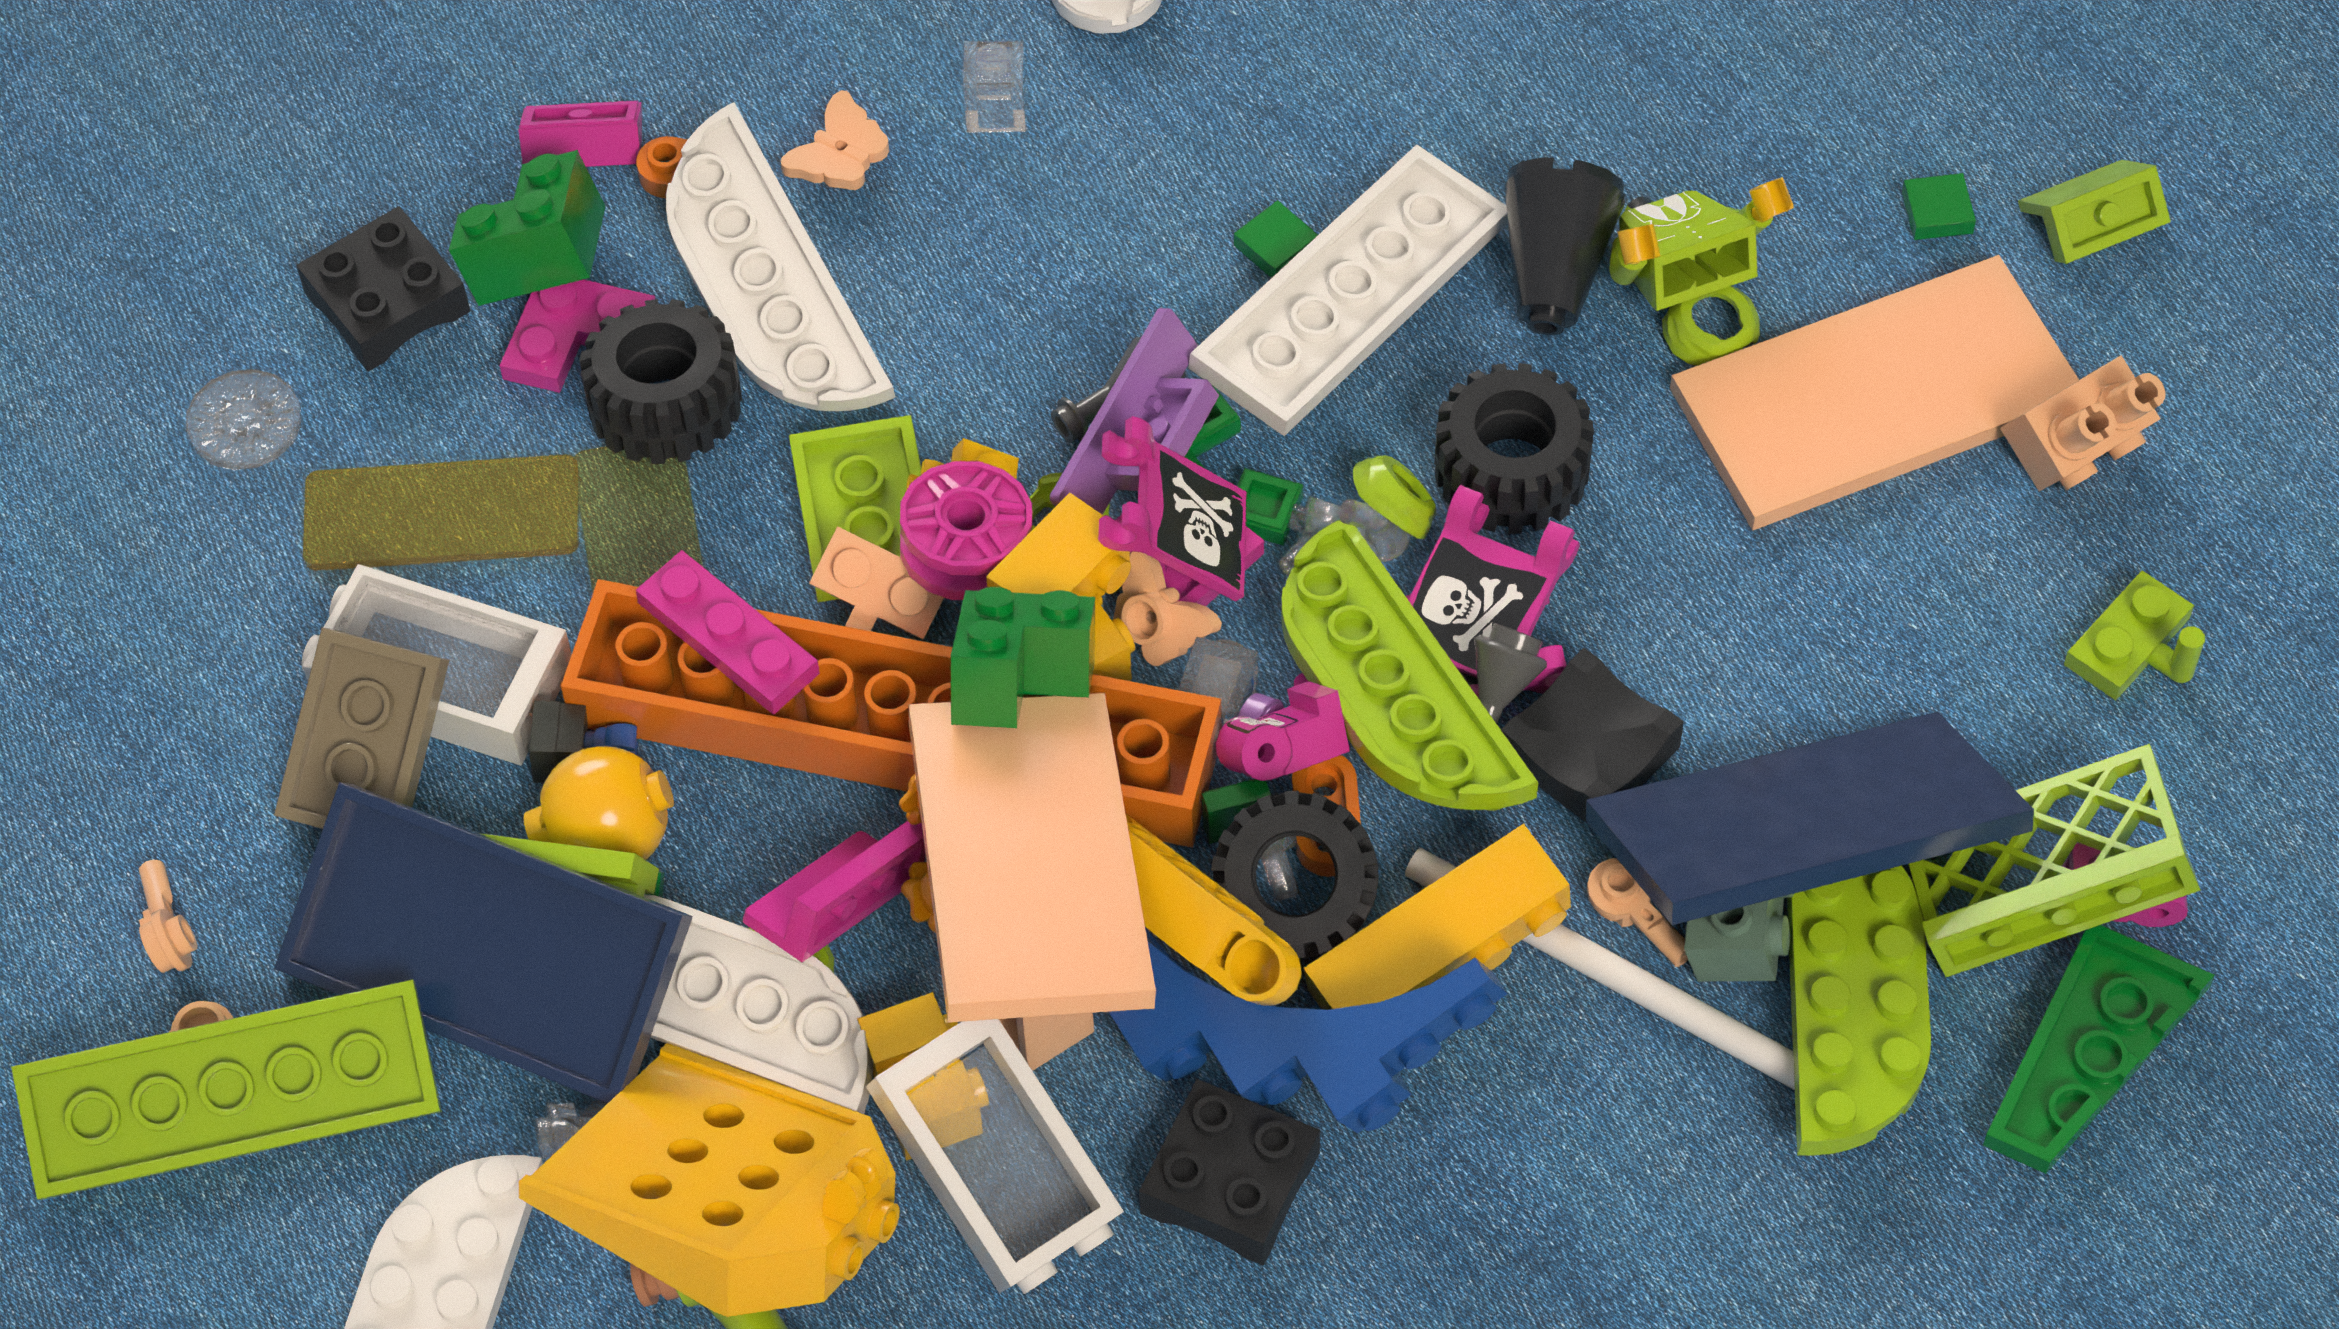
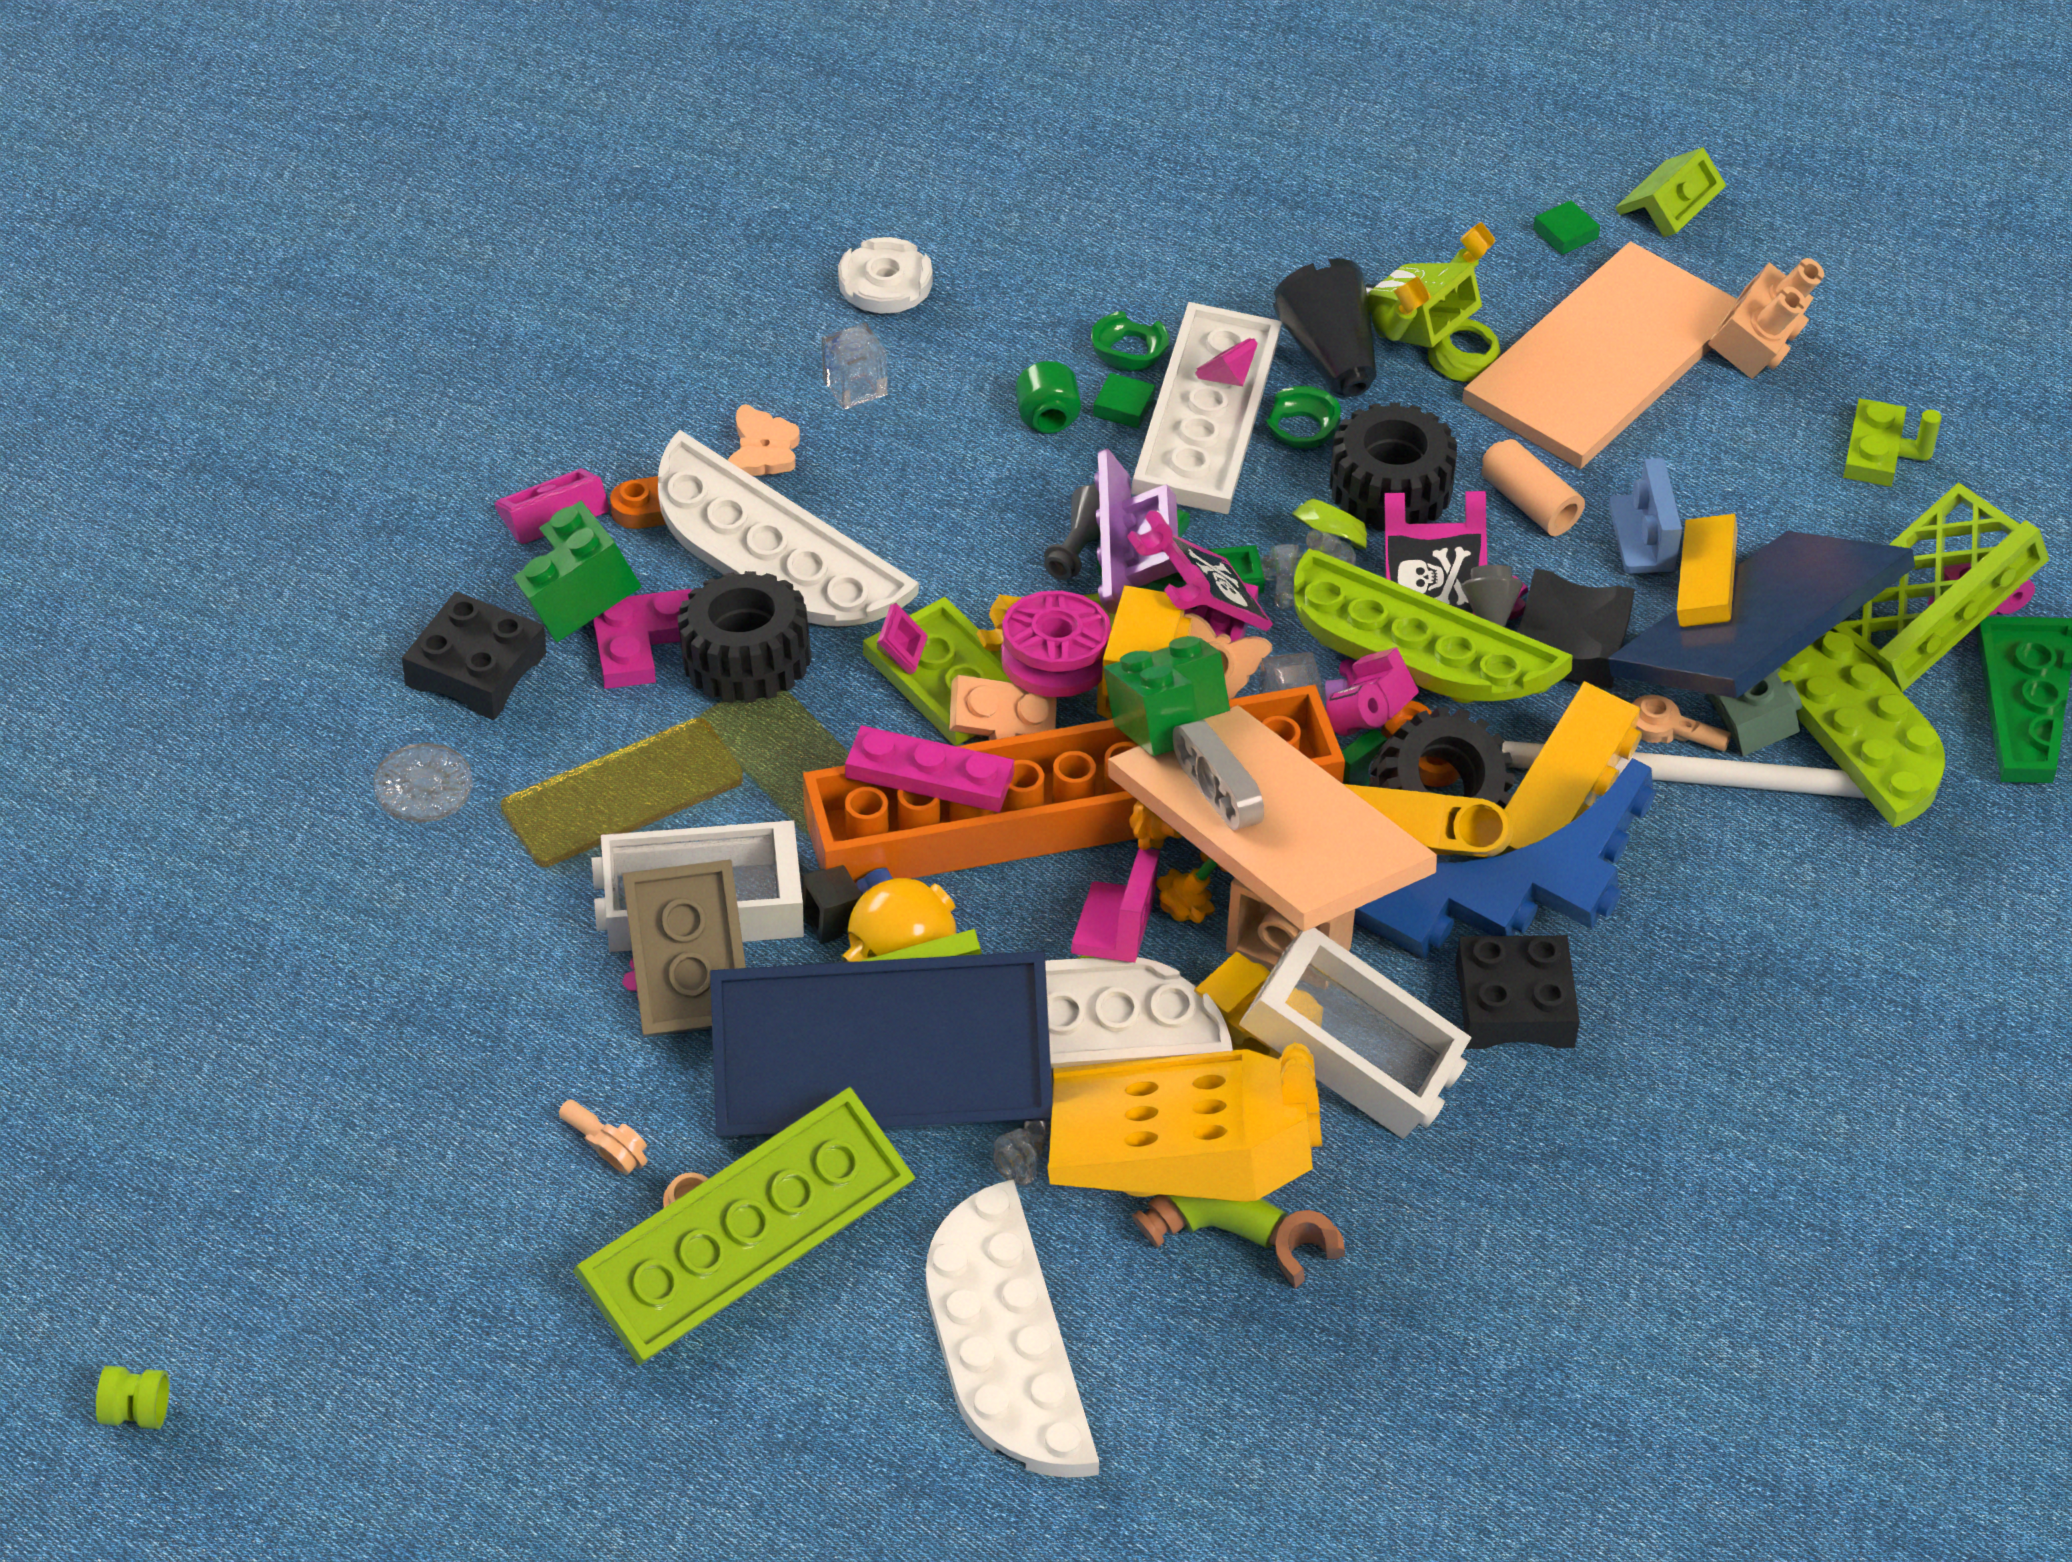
camera: 30 degrees left, 10 degrees down
none -> dark pink slope [877,603,928,675]
none -> green head [1015,361,1081,434]
none -> green piece [1091,311,1170,372]
none -> light grey beam [1173,720,1264,830]
none -> dark pink slope [1195,338,1258,387]
none -> green piece [1266,386,1341,449]
none -> light nougat brick [1482,439,1585,536]
none -> medium blue bracket [1609,458,1682,574]
none -> yellow tile [1677,513,1738,627]

